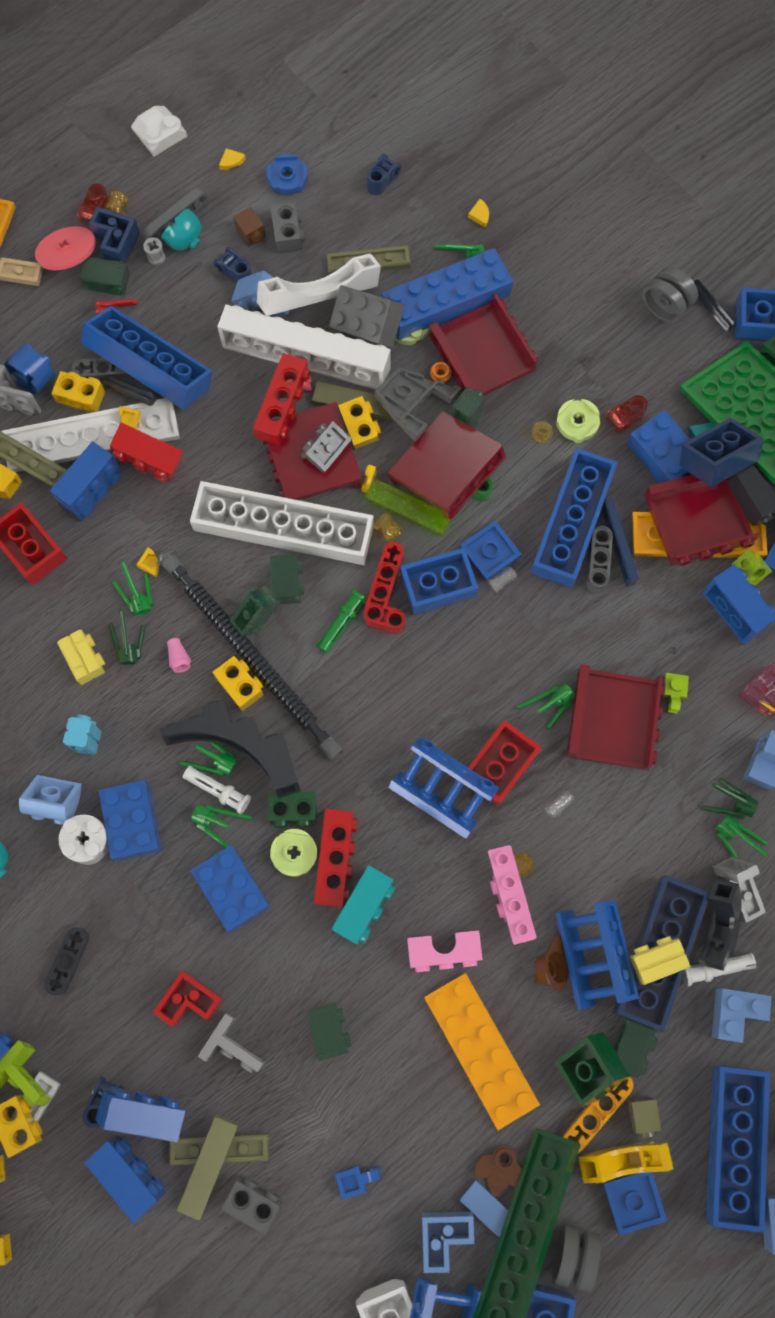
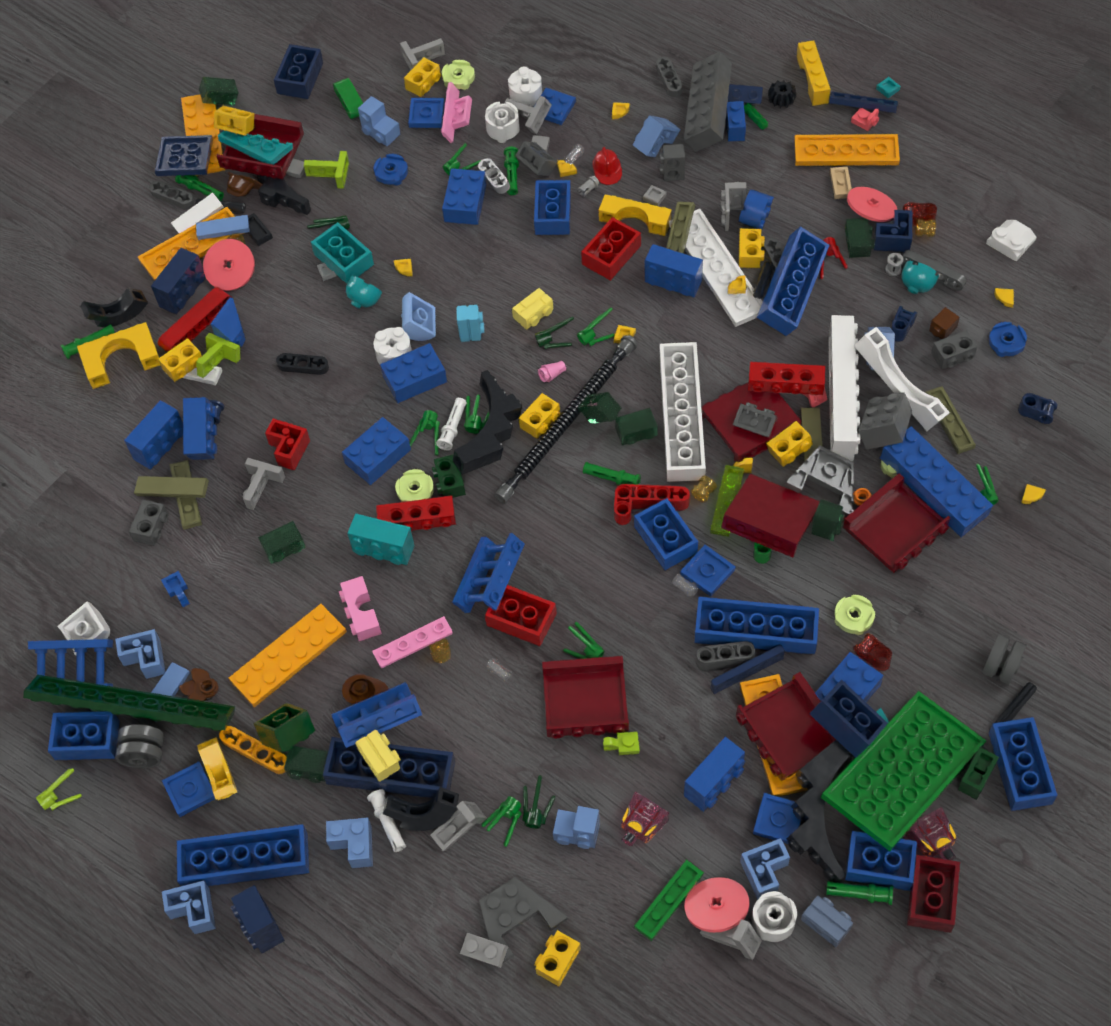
camera: 80 degrees right, 15 degrees down
red brick [110,422,183,483] -> none
clear yellow plate [532,421,553,443] -> none
olive brick [627,1098,661,1138] -> none
lime brick [732,549,772,586] -> none

